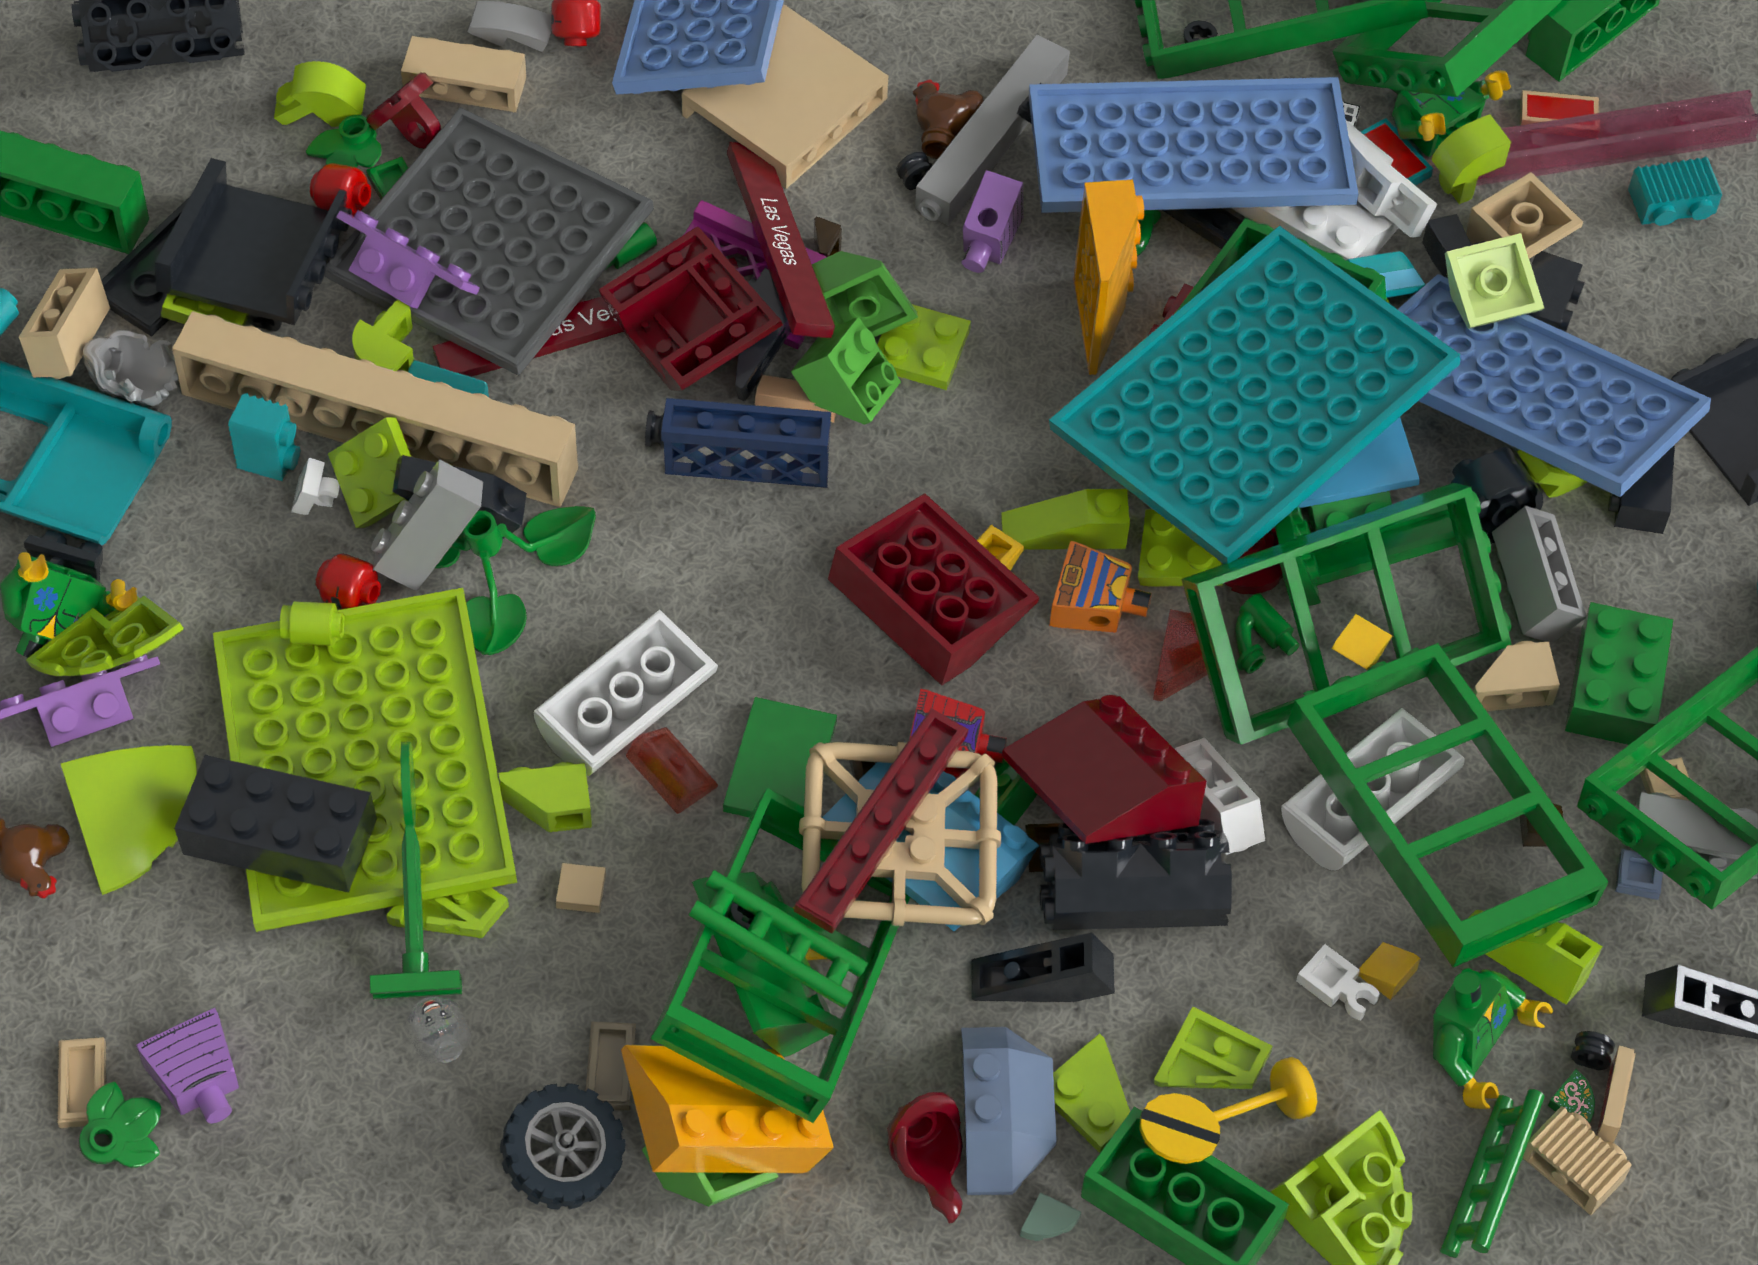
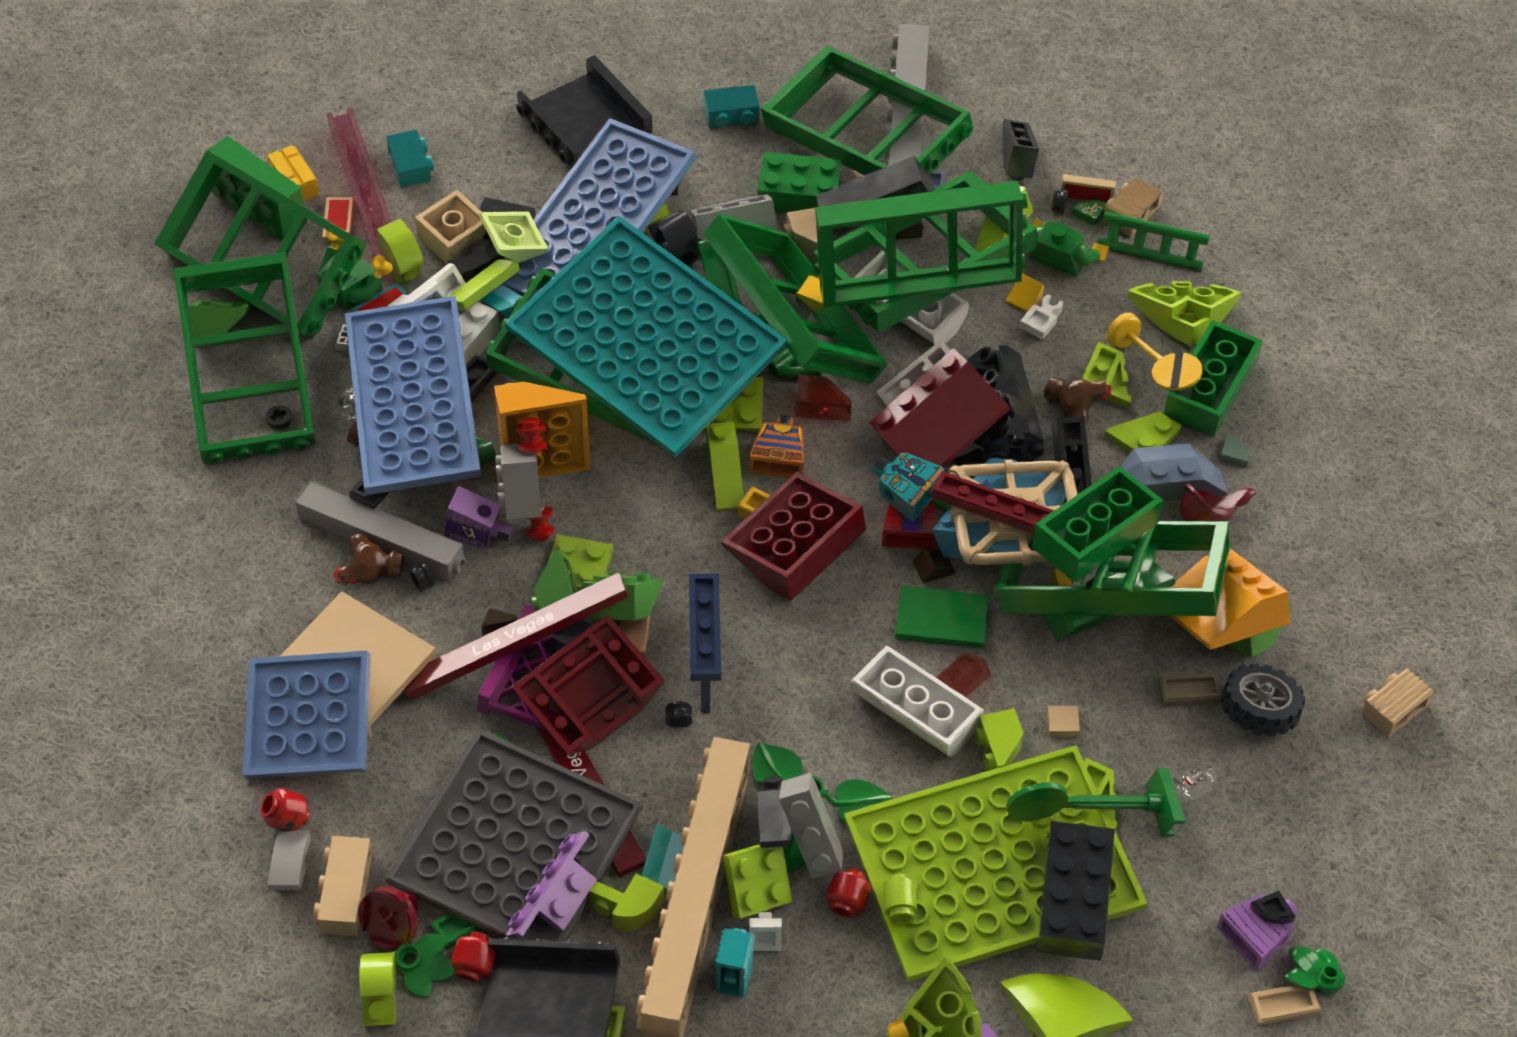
camera: 95 degrees left, 5 degrees down
none -> yellow brick [266,145,319,200]
none -> lime tile [448,259,520,311]
none -> light grey brick [495,417,555,541]
none -> green window [815,181,1028,308]
none -> black slope [816,155,934,234]
none -> teal torso [872,453,945,522]
none -> green brick [1032,466,1163,583]
none -> reddish brown animal [1044,377,1112,425]
none -> black tile [1250,891,1296,924]

